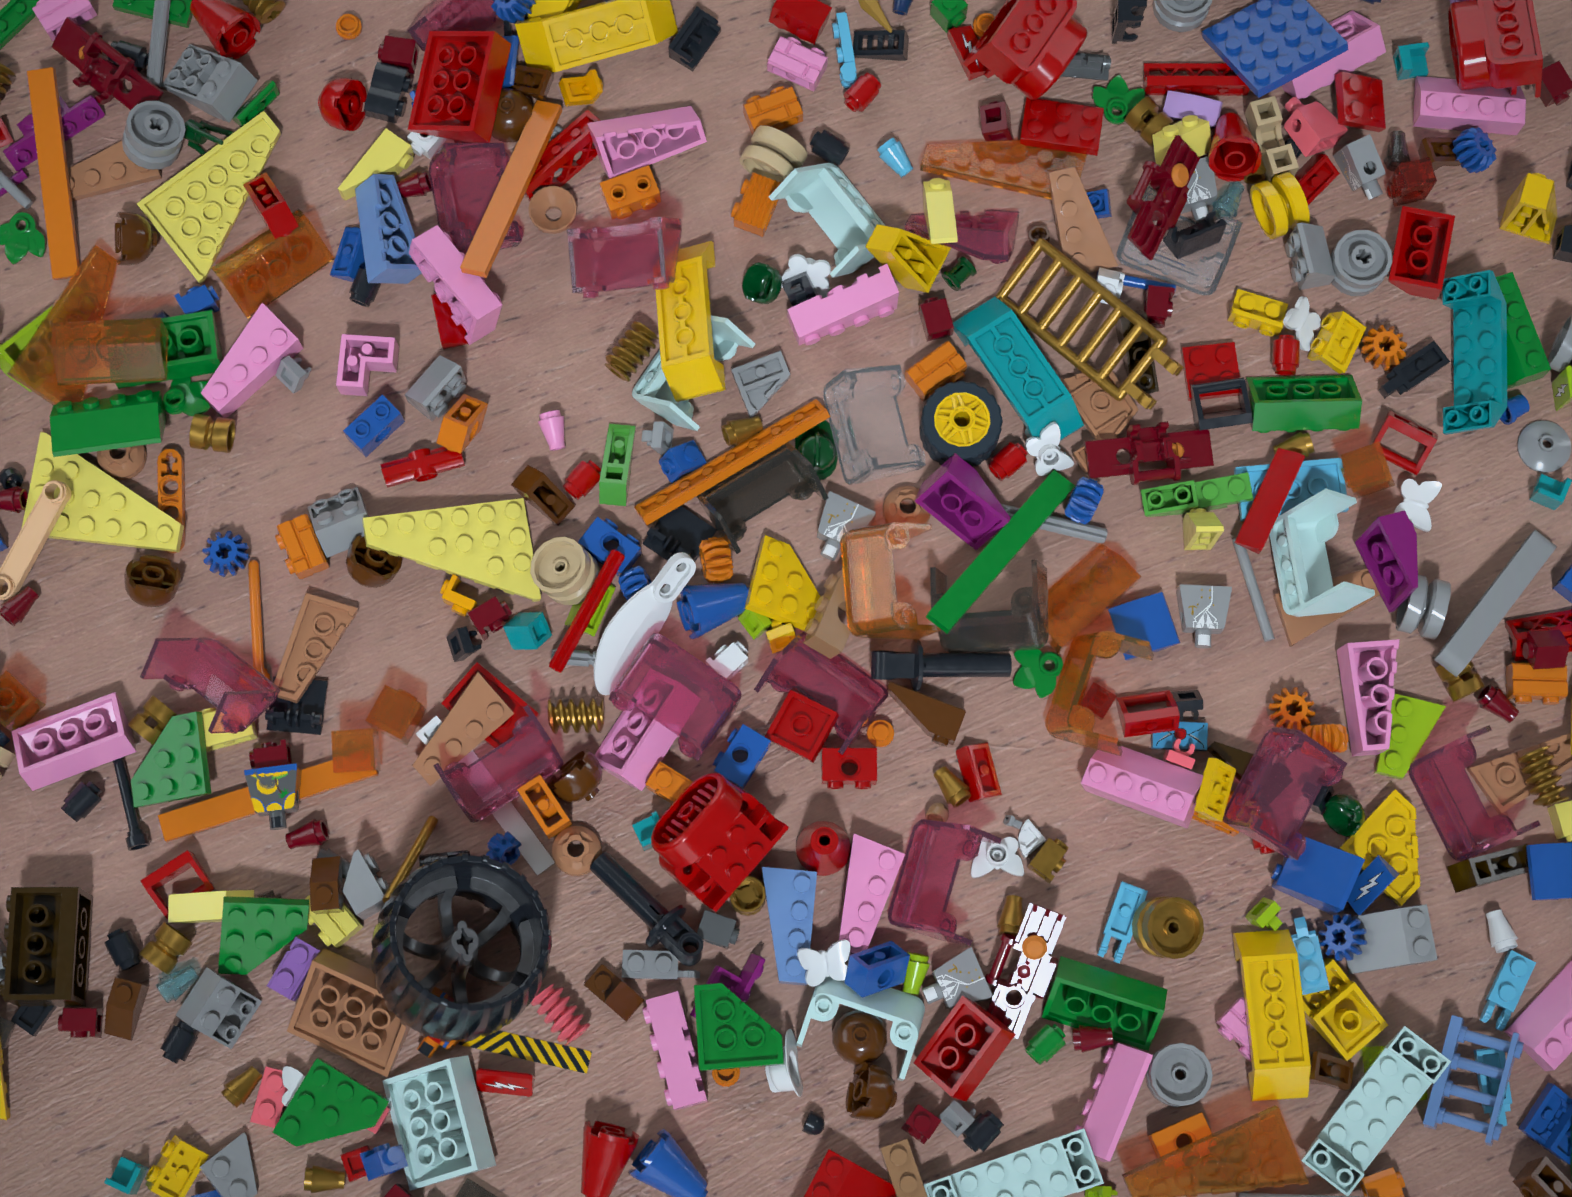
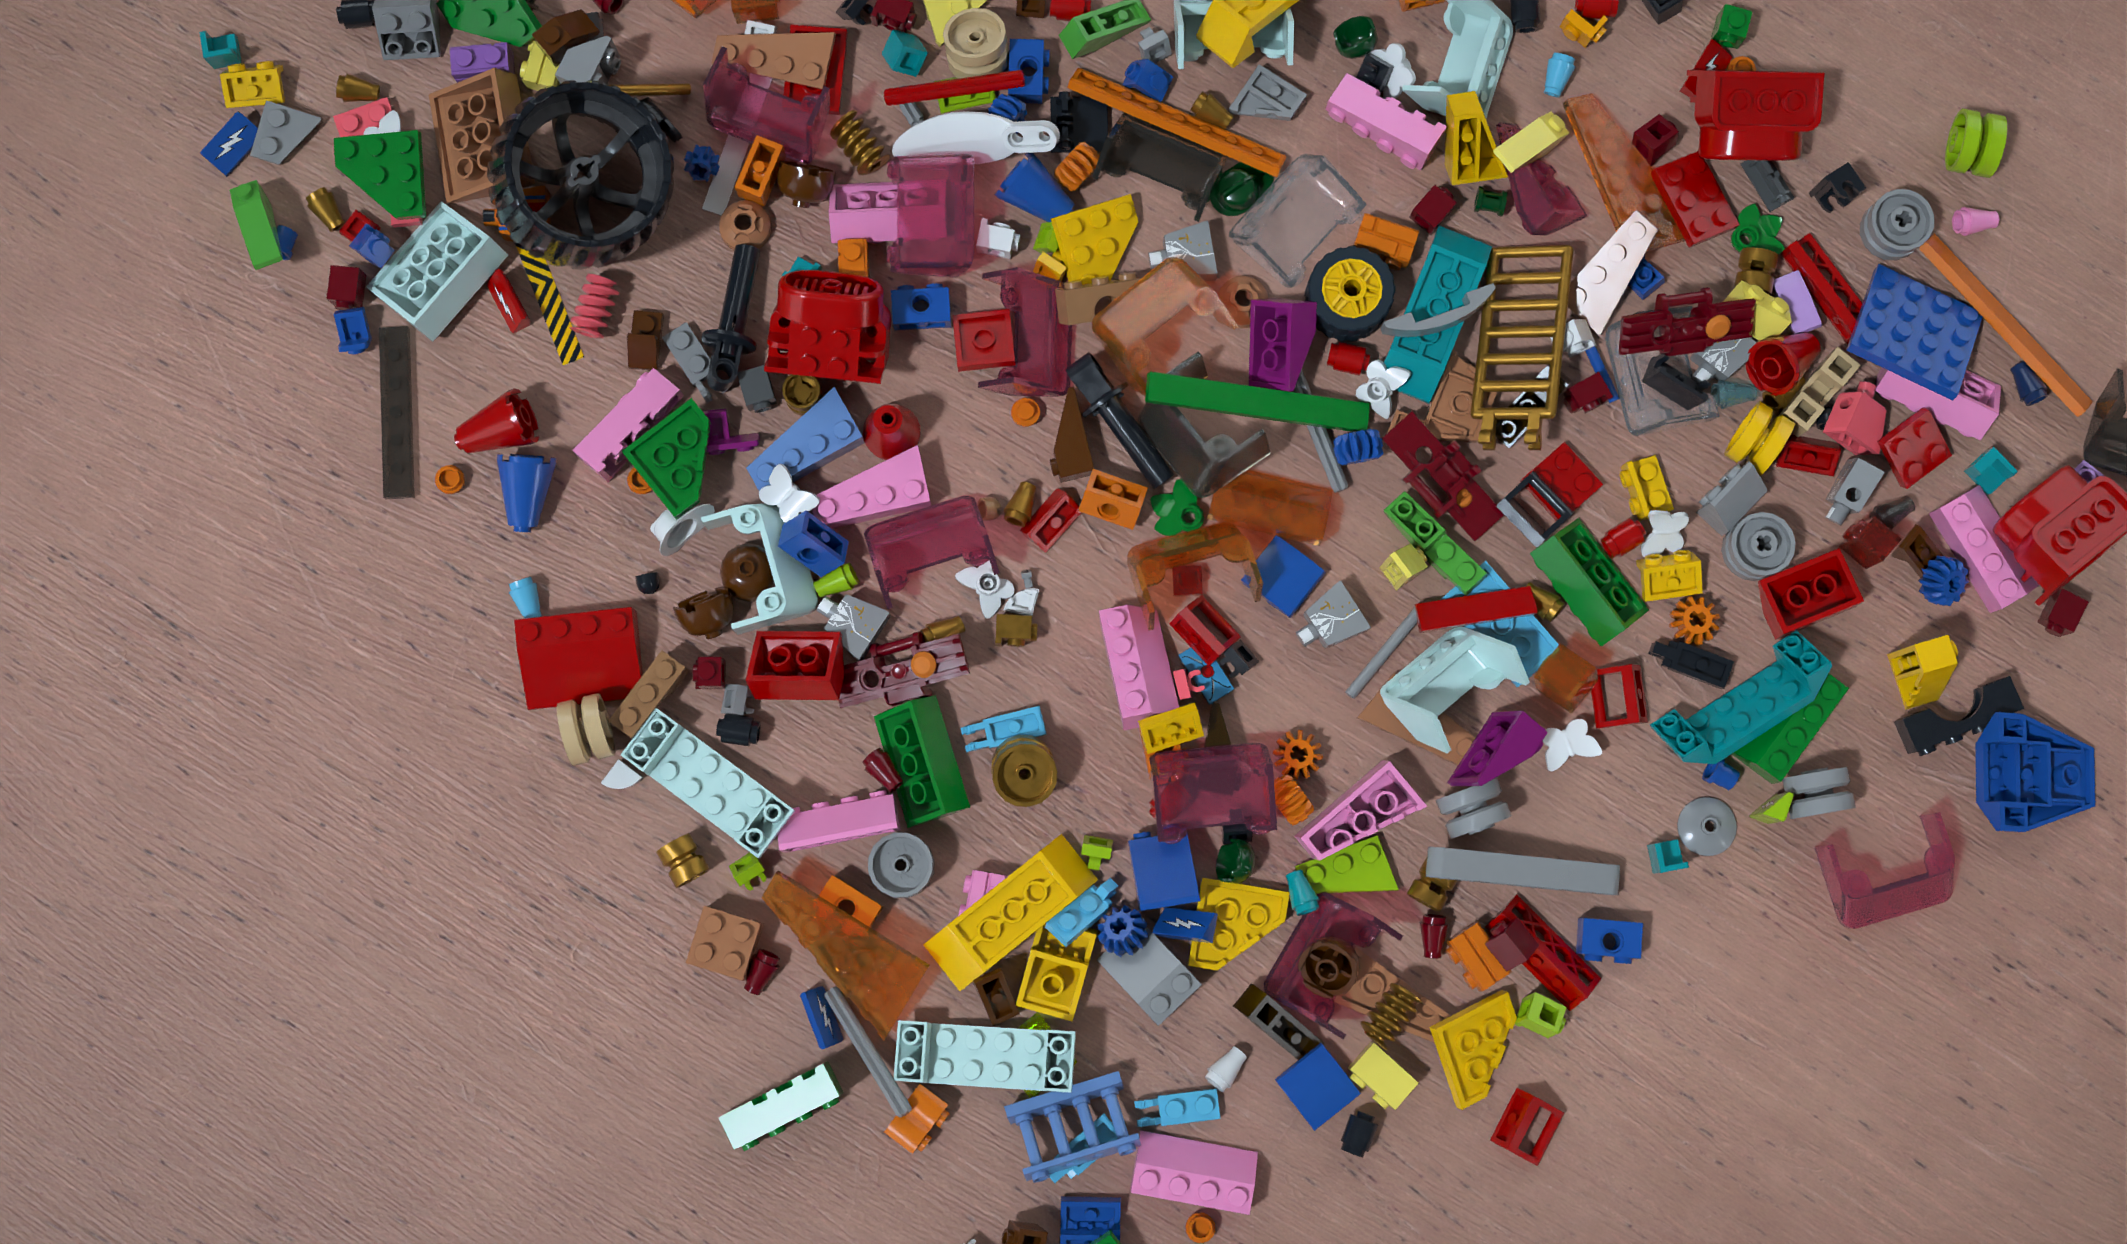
camera: 55 degrees right, 5 degrees up
red brick [822,748,877,789] -> none
green brick [1024,1024,1066,1065] -> none
reddish brown hinge [1028,225,1050,246] -> none
none -> orange brick [1078,469,1148,530]
none -> teal cone [1286,870,1320,916]
none -> reddish brown cylinder [1298,936,1360,998]
none -> light grey slope [1380,283,1496,337]
none -> light orange bracket [1560,9,1608,48]

